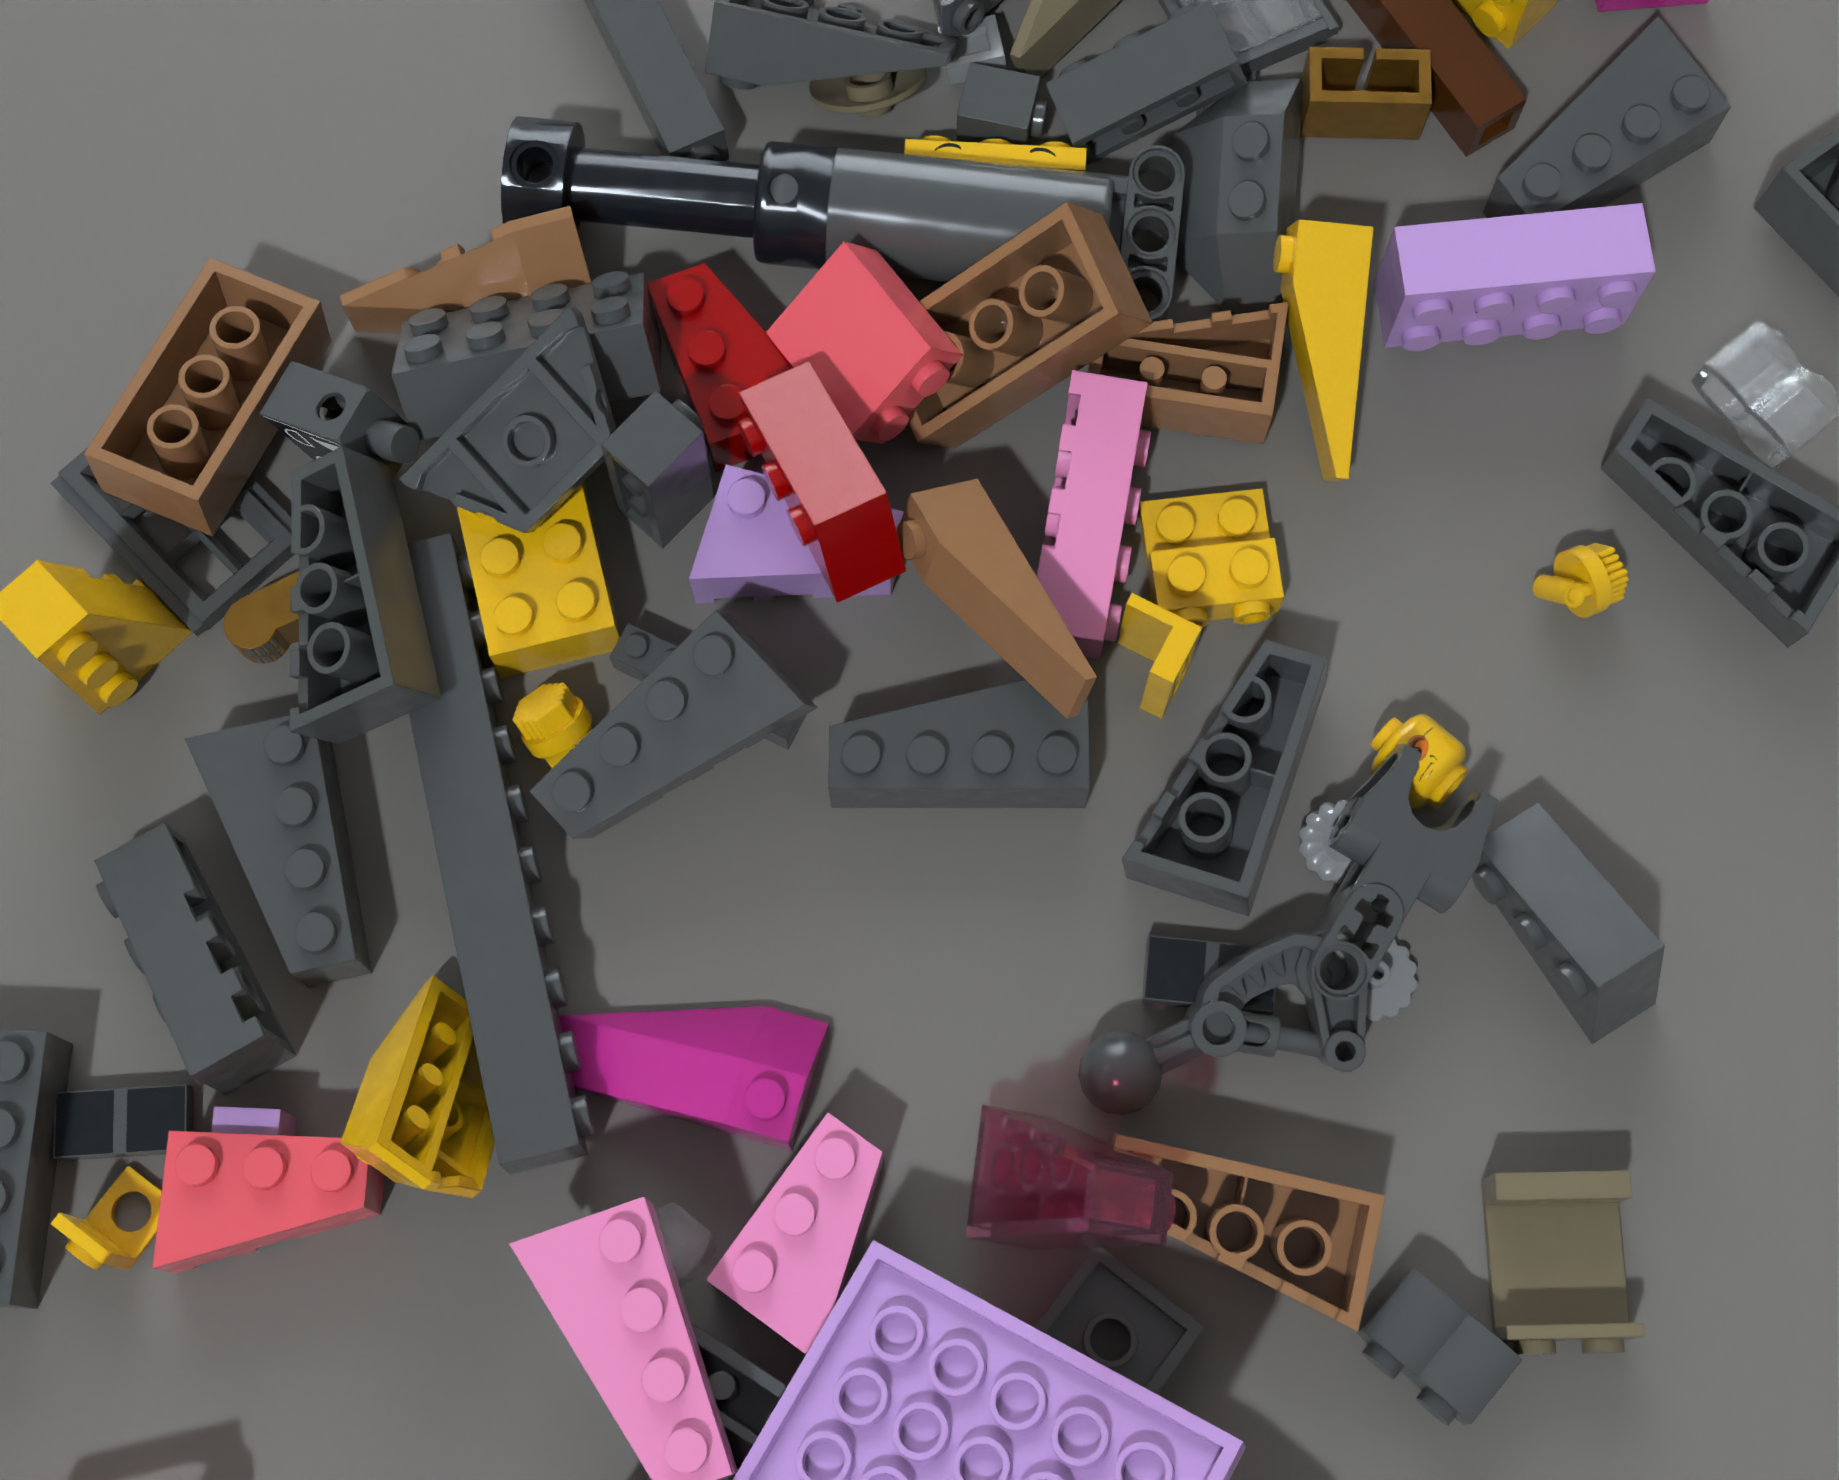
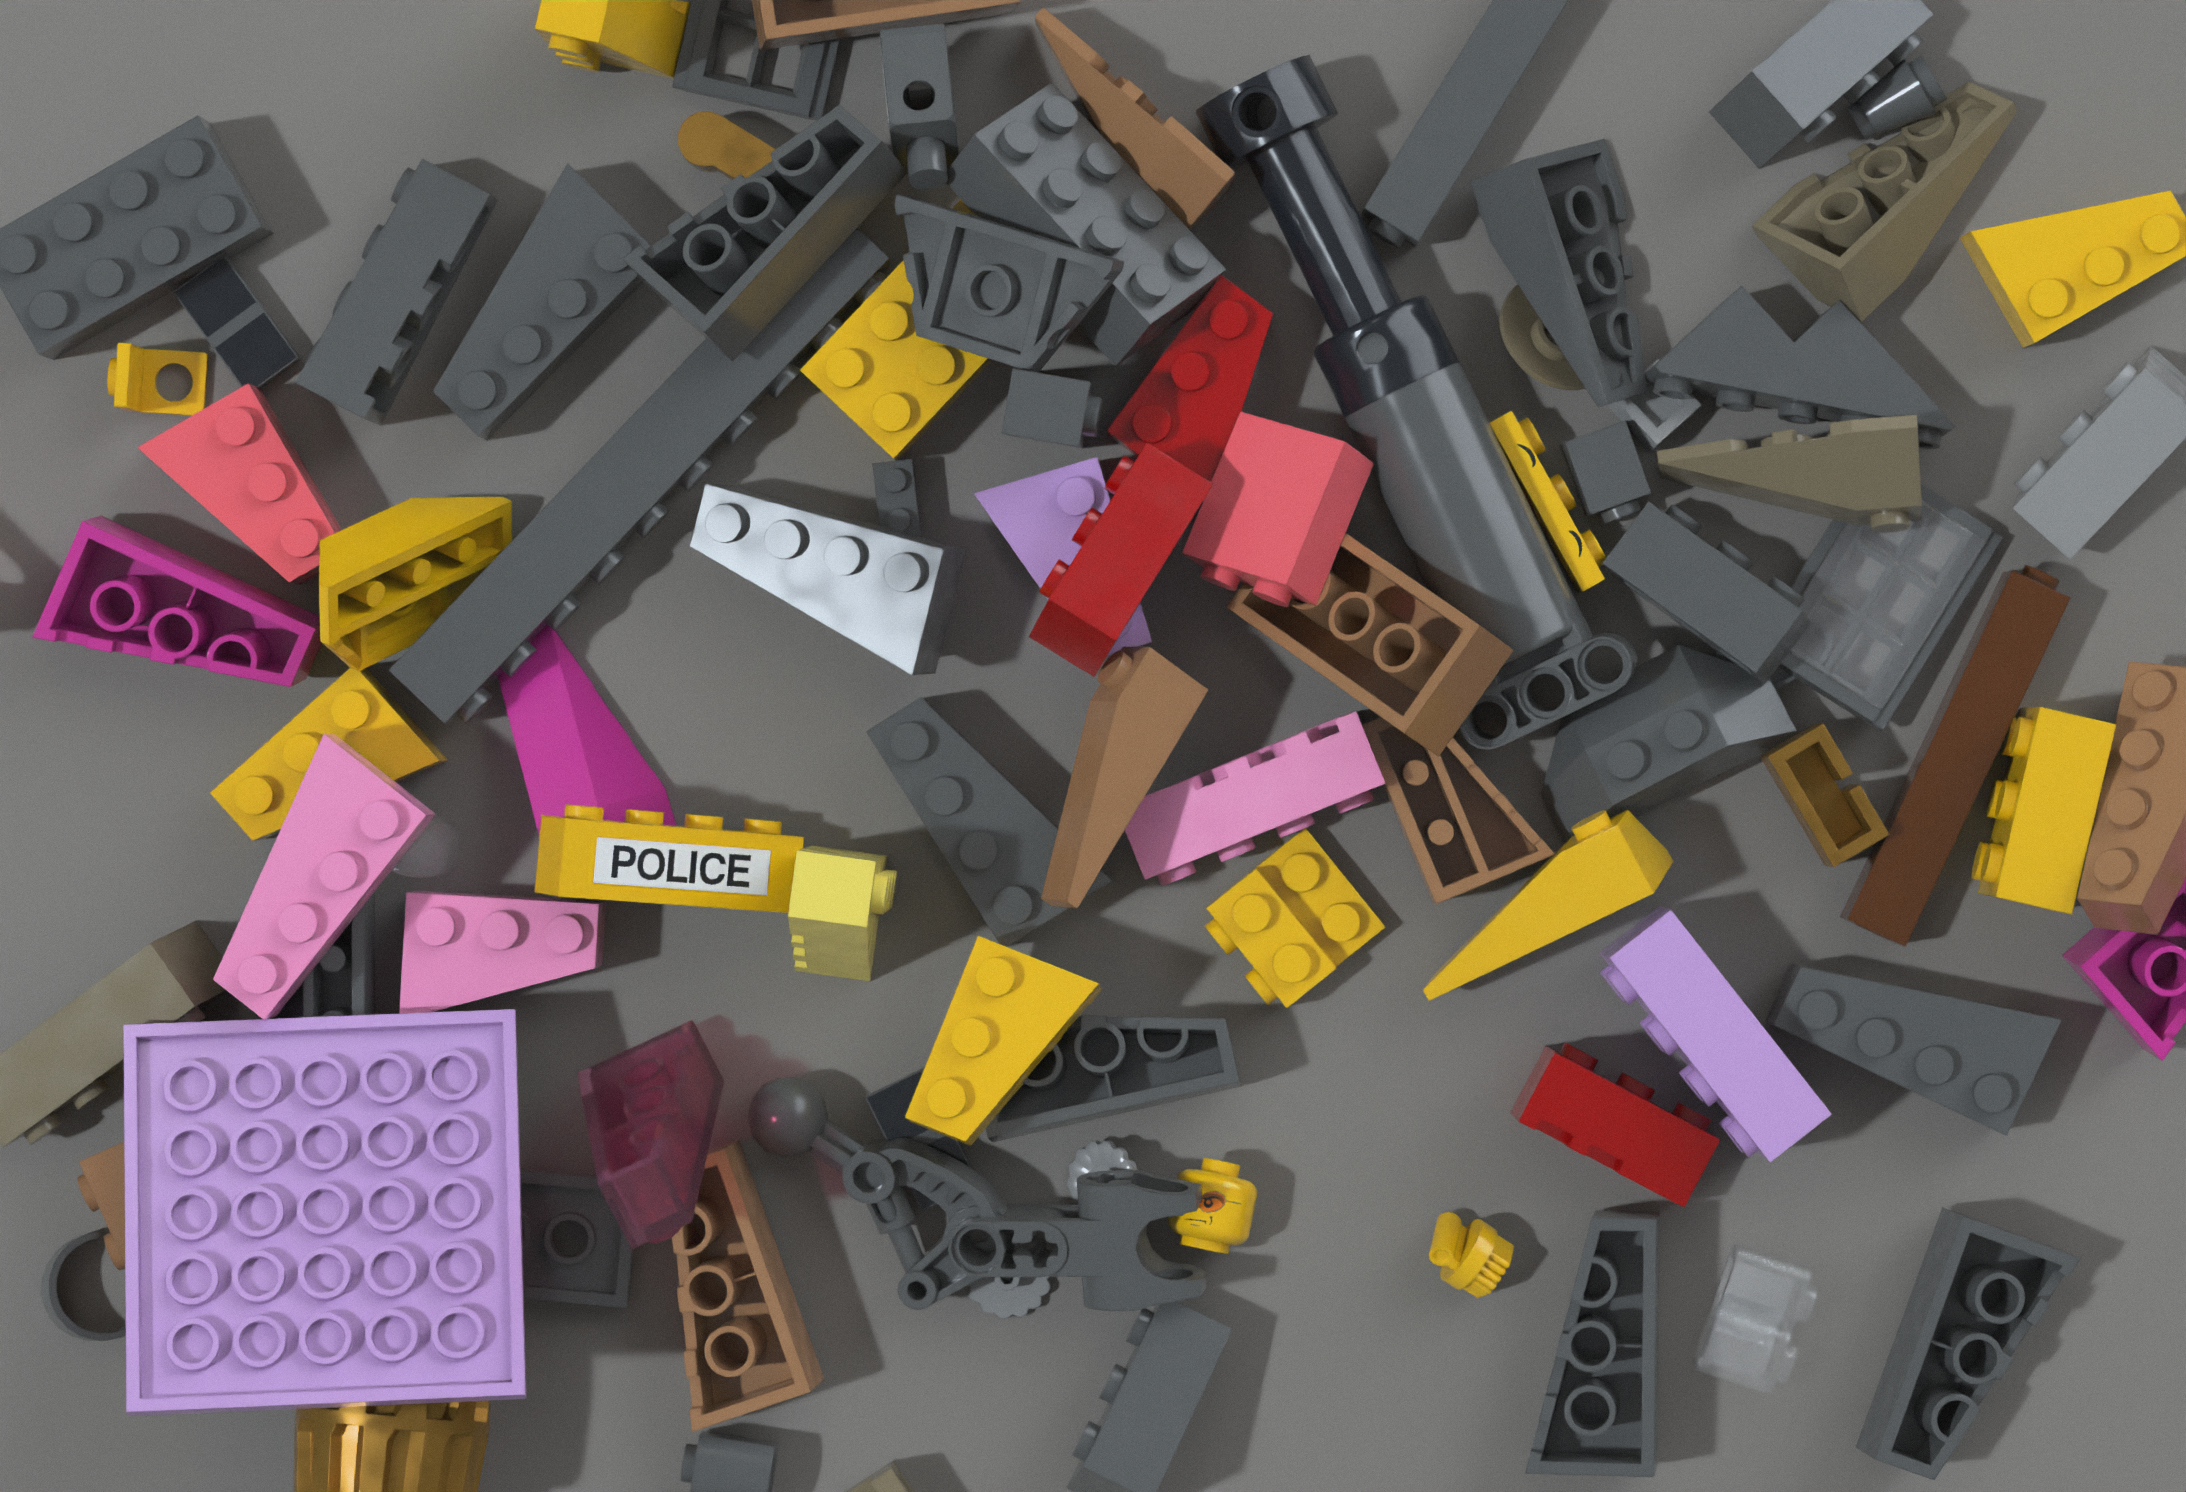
camera: 55 degrees right, 15 degrees up
lavender tile [211,1106,297,1136] -> none
yellow piece [512,682,593,769] -> none
yellow panel [1117,593,1202,719] -> none
none -> dark pink wedge [32,515,322,687]
none -> yellow wedge [210,667,448,841]
none -> yellow brick [535,804,804,913]
none -> light yellow wedge [788,845,897,981]
none -> yellow wedge [905,936,1102,1146]
none -> red wedge [1510,1042,1720,1208]

